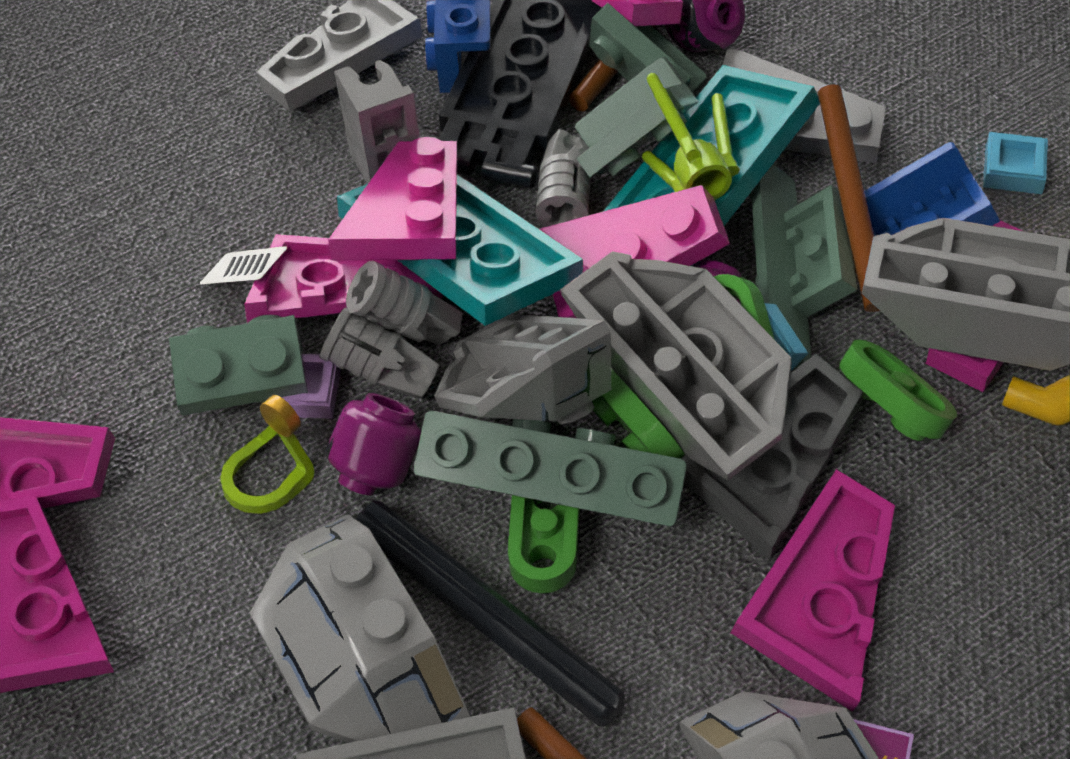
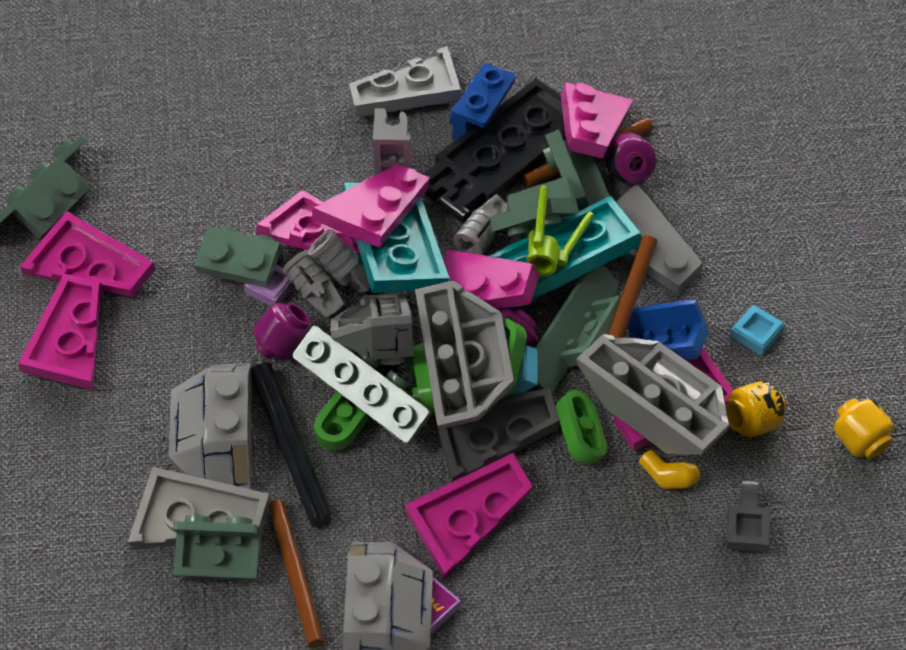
camera: 25 degrees right, 0 degrees up
white sticker [200,246,287,285] -> none
lime piece [220,395,315,514] -> none

